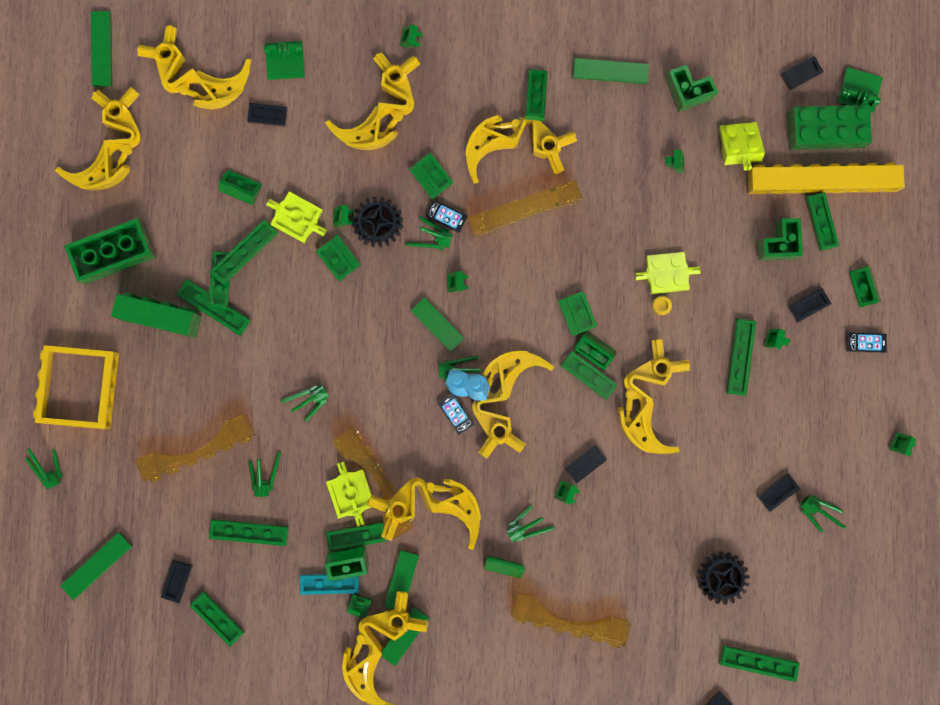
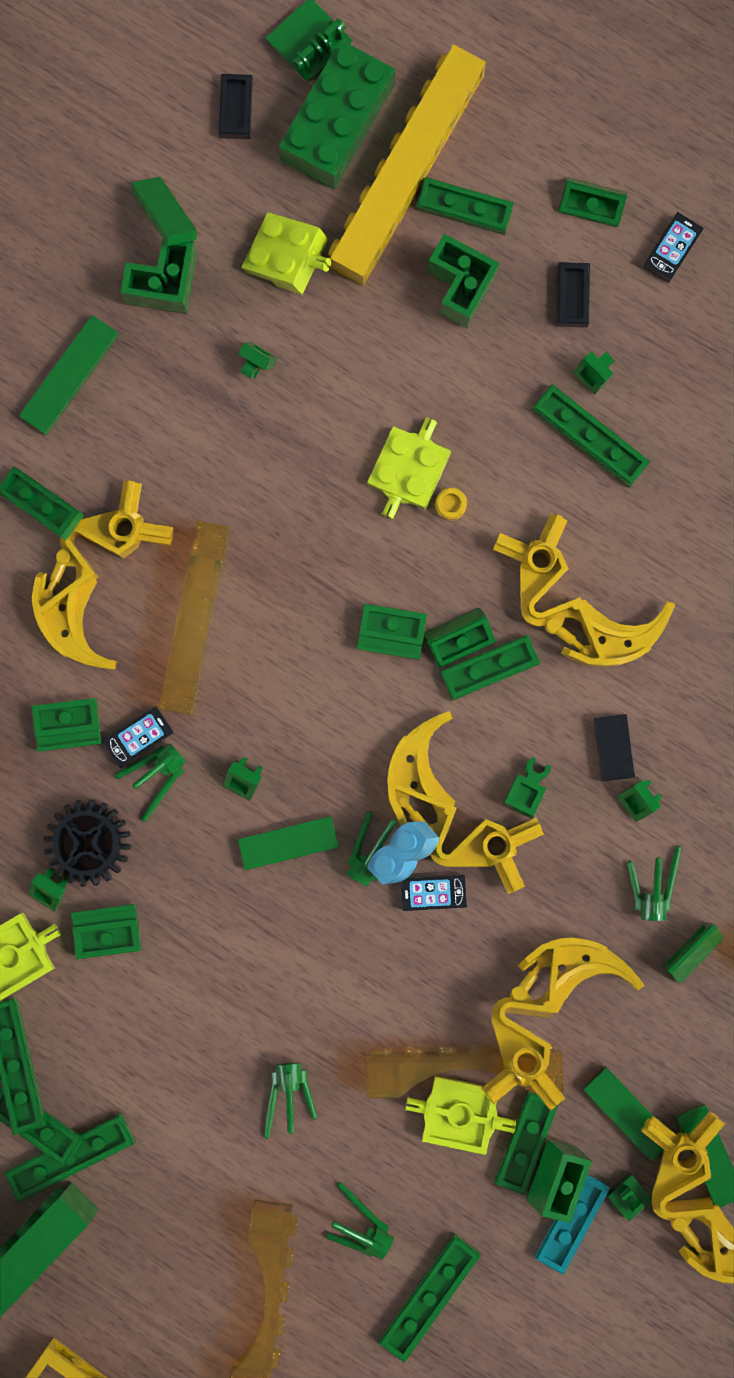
camera: 45 degrees left, 0 degrees up
none -> green tile [131,177,197,246]
none -> green plate [503,757,551,819]

